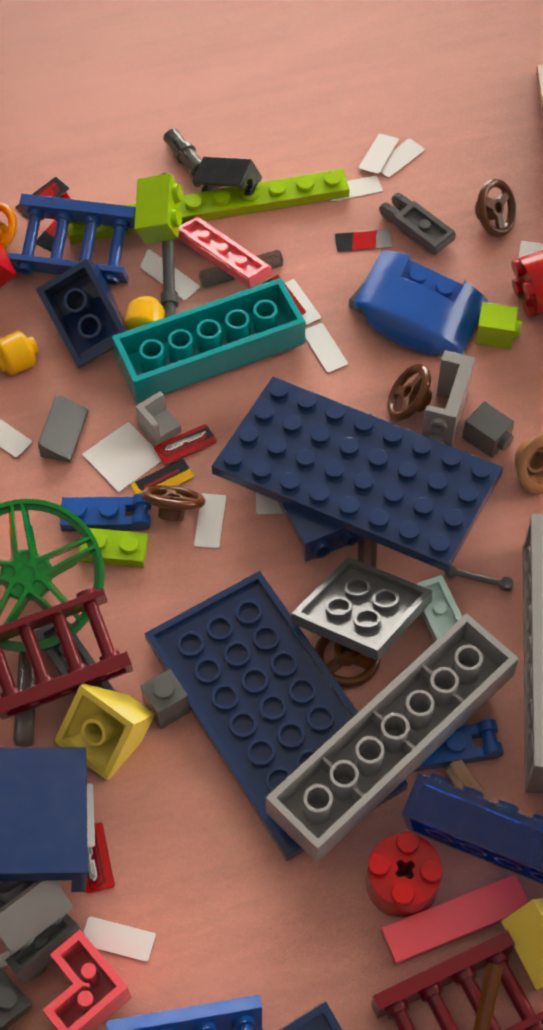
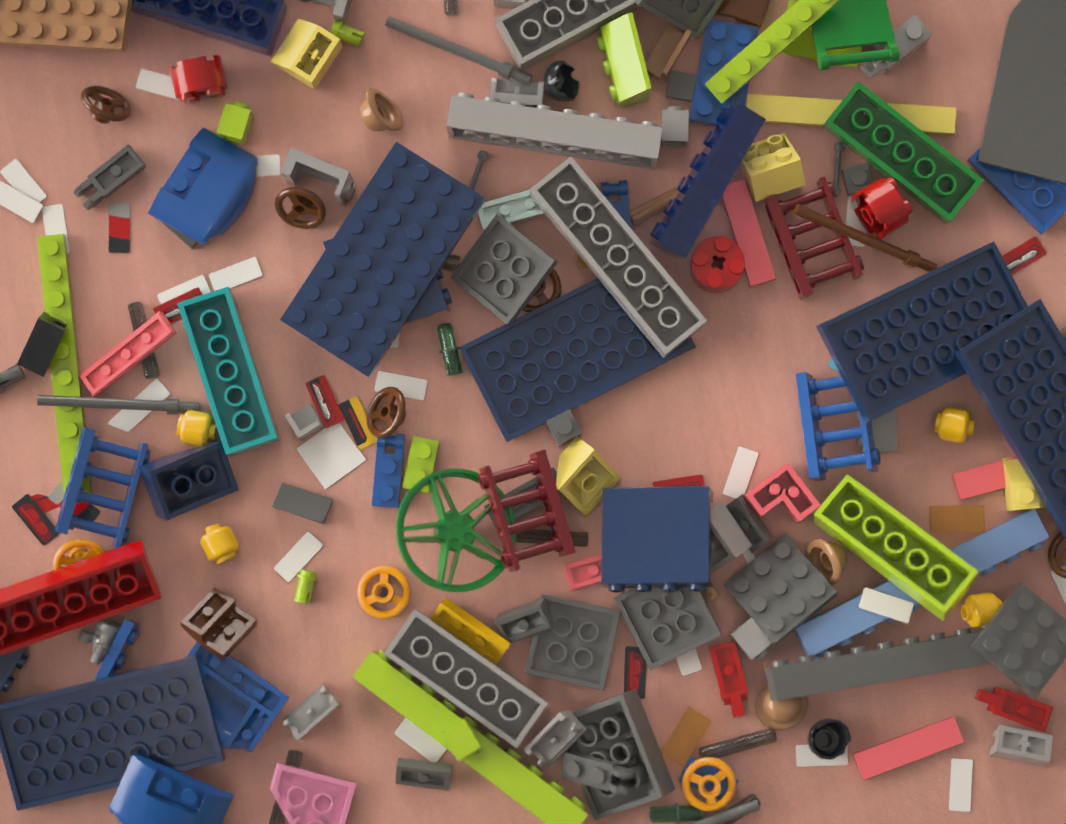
camera: 85 degrees left, 25 degrees up
lime brick [134,173,183,244] -> none
dark grey brick [462,401,515,458] -> none
none -> clear green axle [437,323,463,377]

